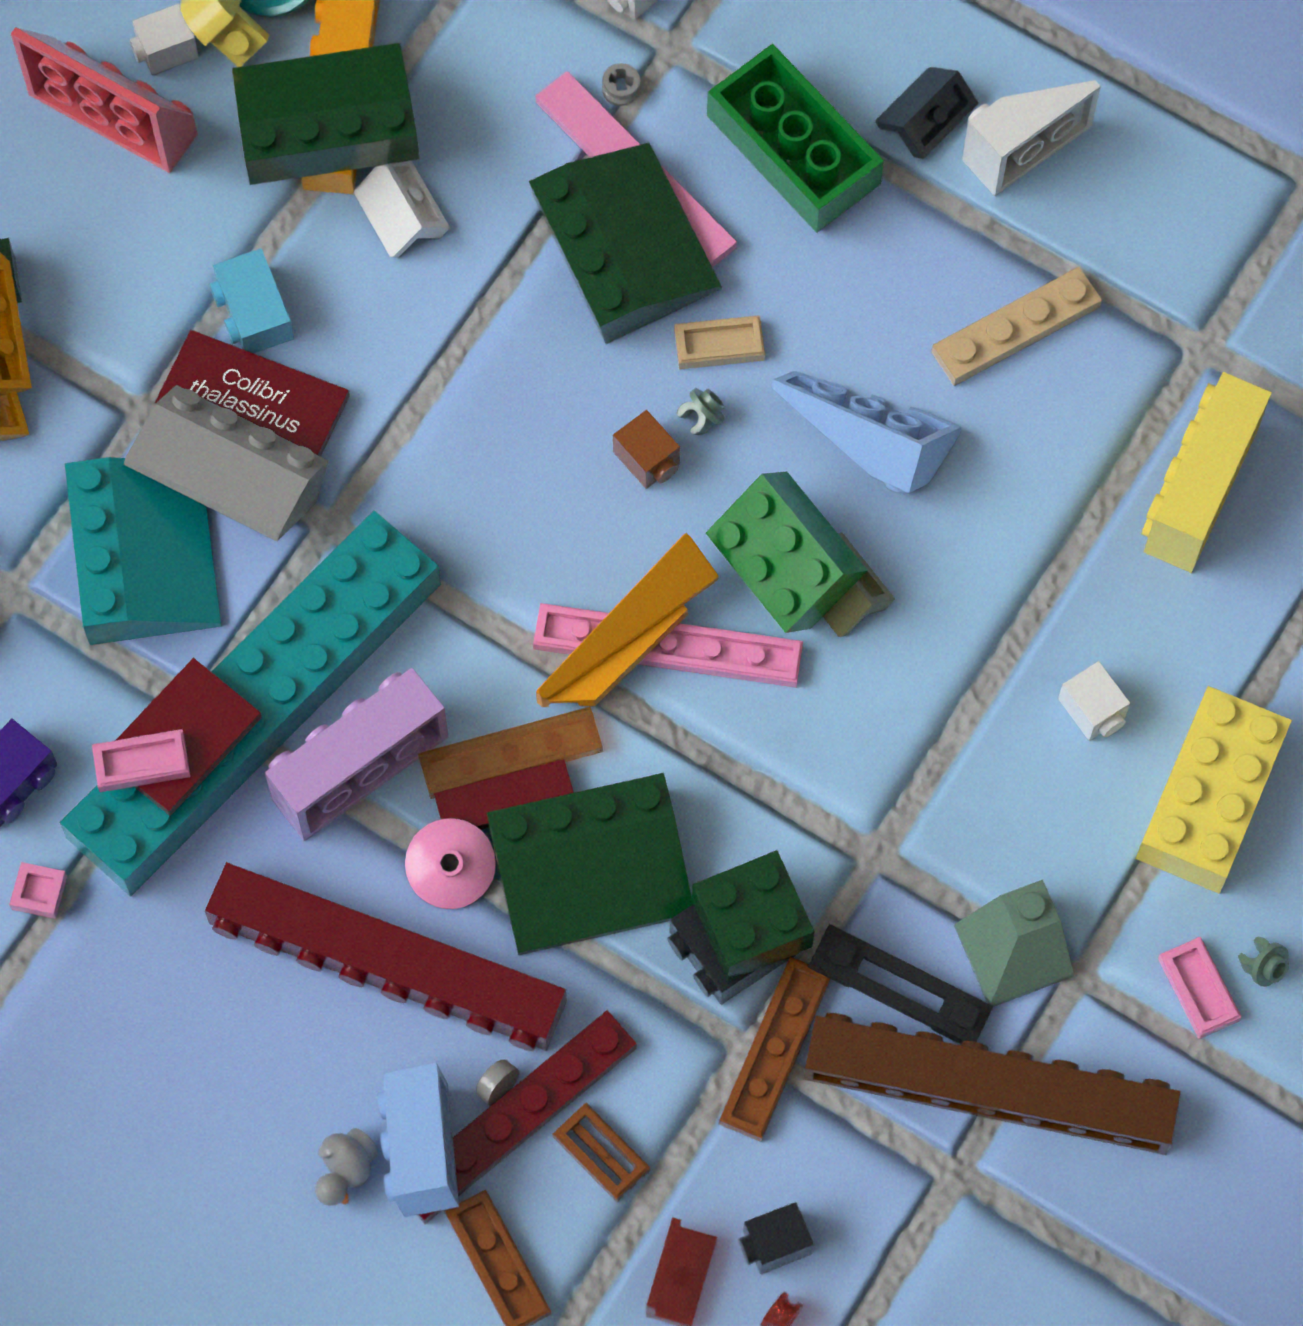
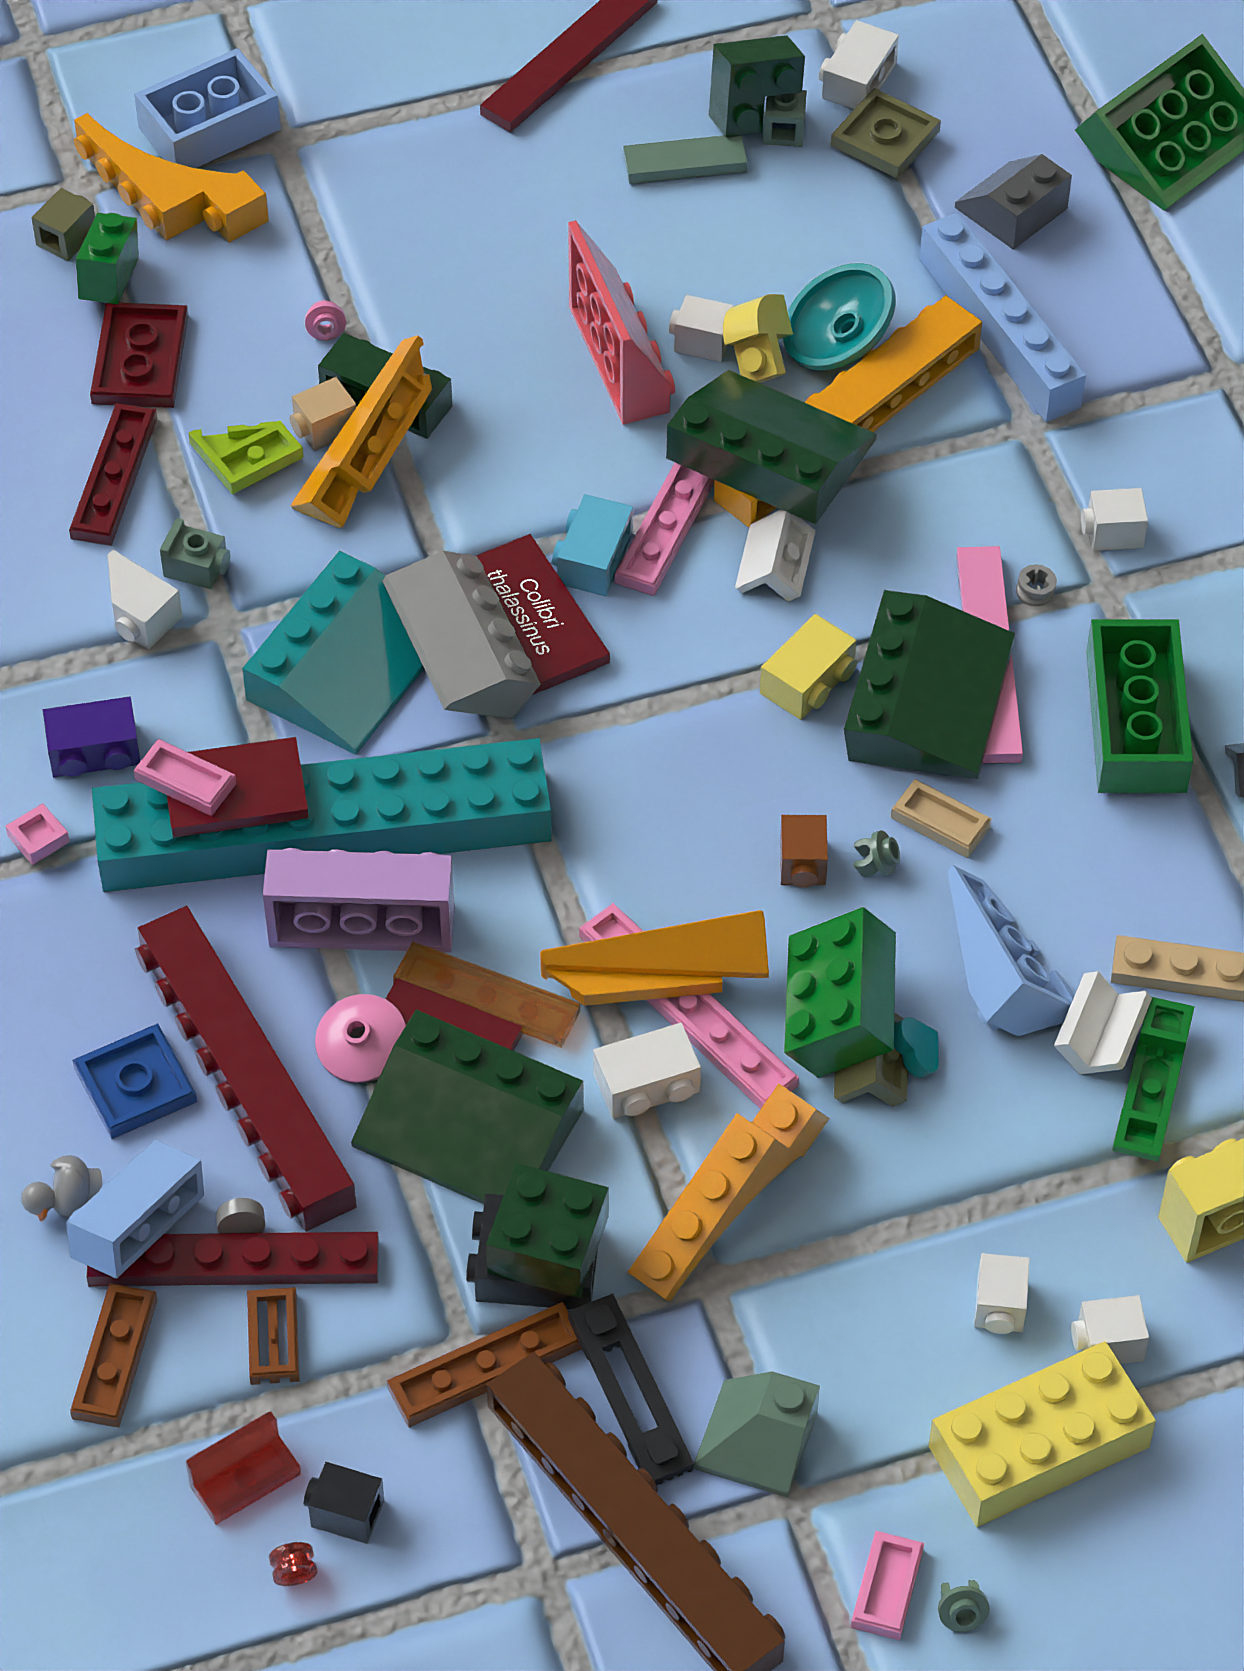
camera: 40 degrees right, 15 degrees down
none -> blue tile [72,1023,197,1139]
none -> white brick [593,1023,701,1119]
none -> bright pink tile [615,463,714,596]
none -> light orange arch [628,1083,830,1301]
none -> light yellow brick [760,614,857,720]
none -> teal tile [894,1017,939,1078]
none -> white panel [1054,971,1152,1074]
none -> white brick [1071,1295,1149,1364]
none -> green slope [1112,996,1195,1162]

